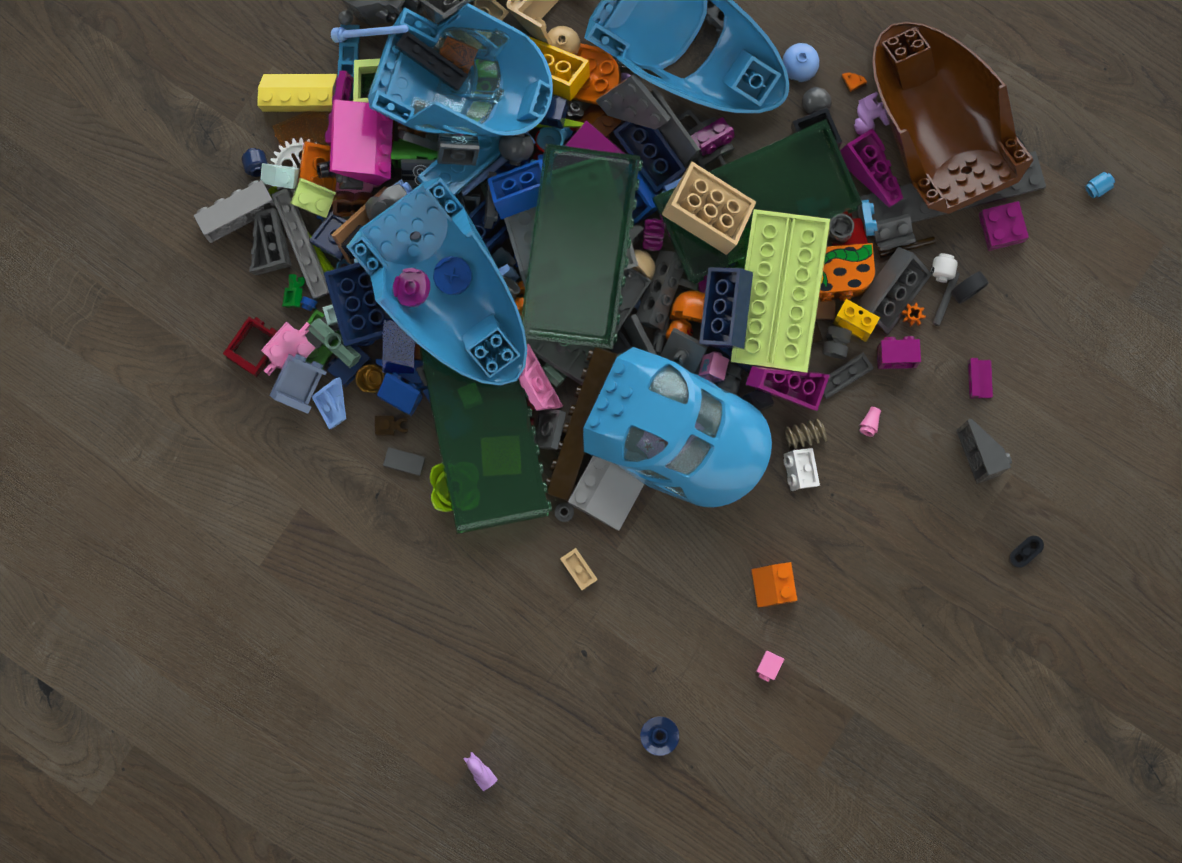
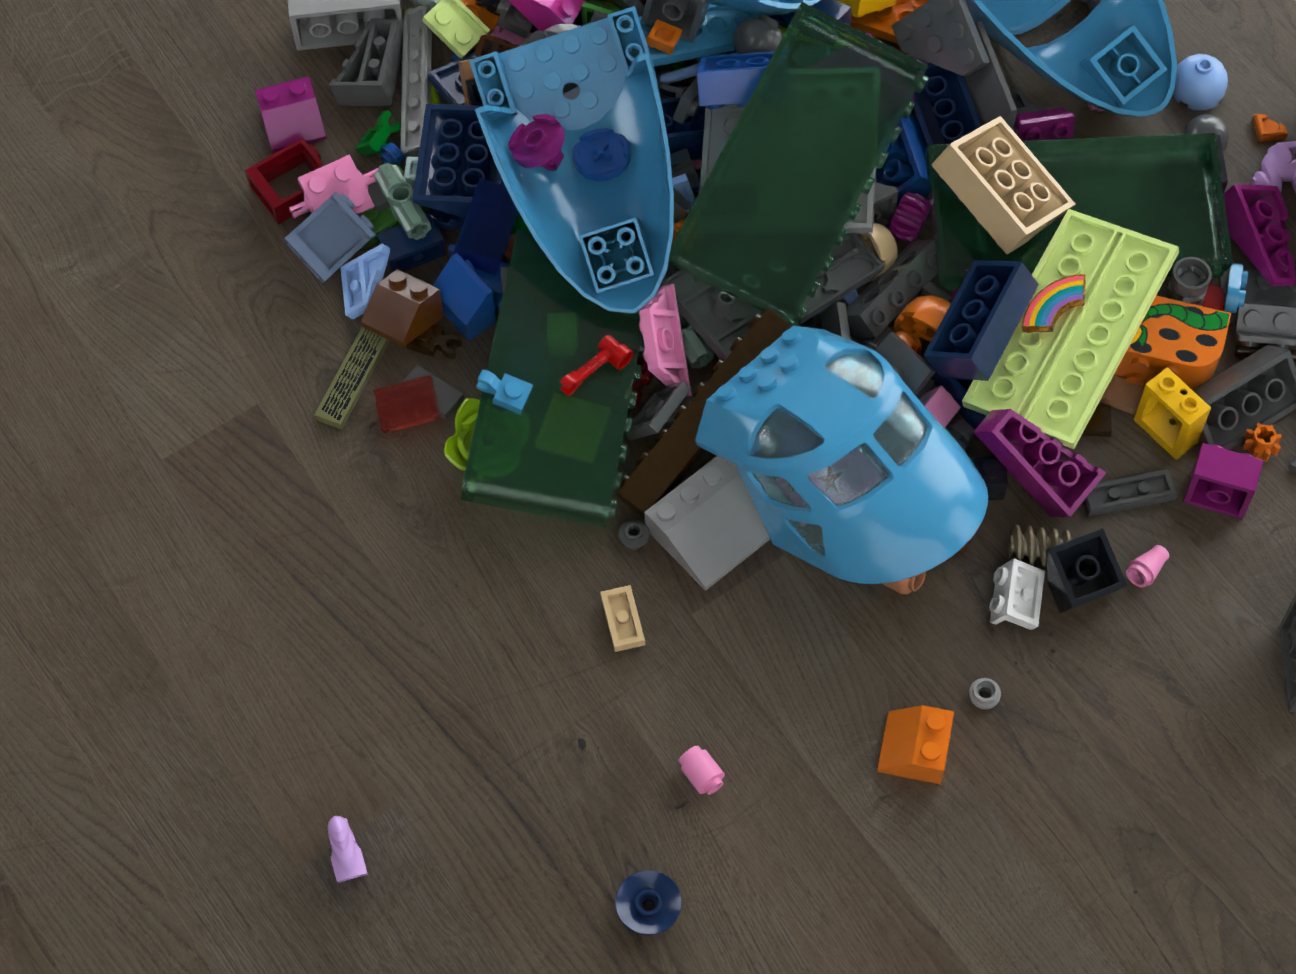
camera: 20 degrees right, 20 degrees down
pearl gold hair [355,364,386,393] -> none
bright pink brick [756,651,784,682] -> none
dark grey wheel [822,326,852,359] -> none
none -> magenta slope [255,76,326,153]
none -> olive tile [314,327,390,430]
none -> reddish brown slope [361,269,444,347]
none -> clear red plate [373,375,441,433]
none -> dark azure plate [476,369,533,415]
none -> red brick [559,335,634,396]
none -> orange tile [646,19,683,55]
none -> bright pink brick [679,746,725,795]
none -> light grey plate [969,678,1001,709]
none -> tile [1022,274,1086,333]
none -> black slope [1046,528,1128,613]

